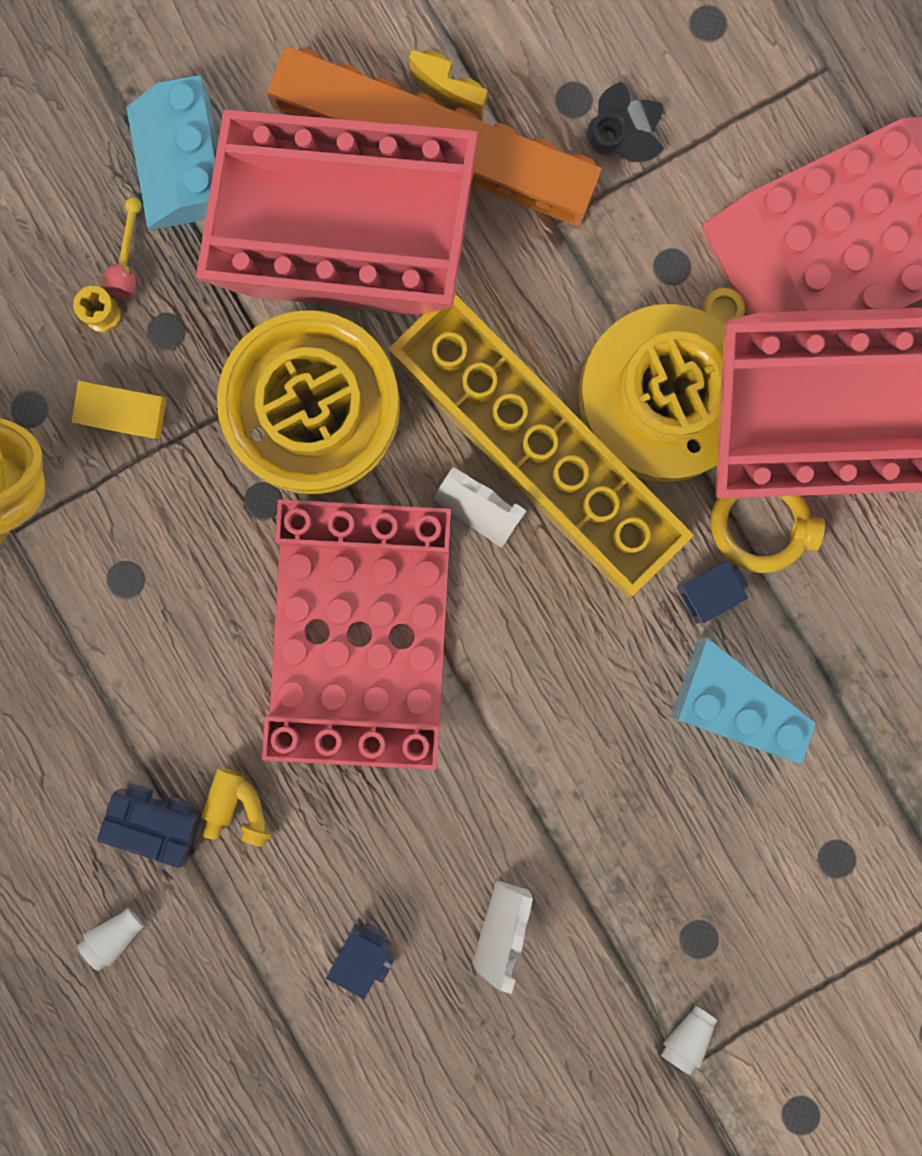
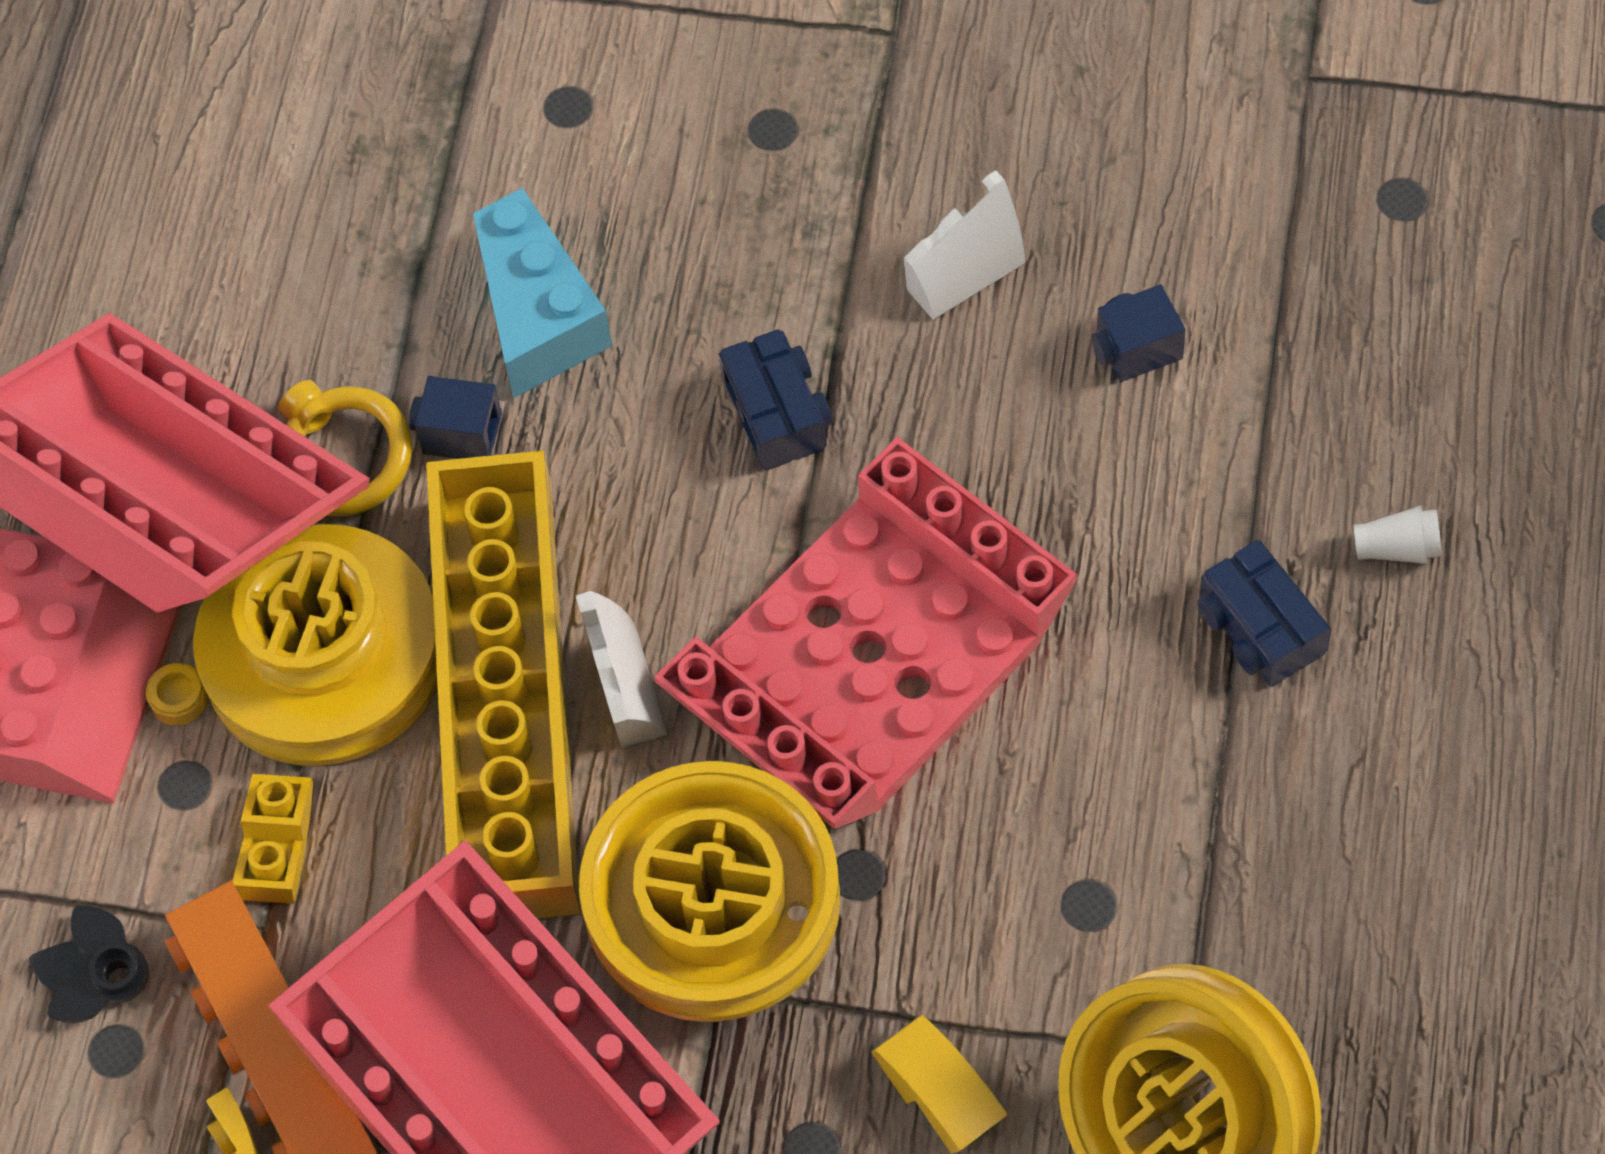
camera: 135 degrees left, 25 degrees down
yellow plant [201,767,273,847] -> none
white cone [661,1006,718,1076] -> none
none -> yellow slope [232,774,313,904]
none -> dark blue brick [718,329,833,471]

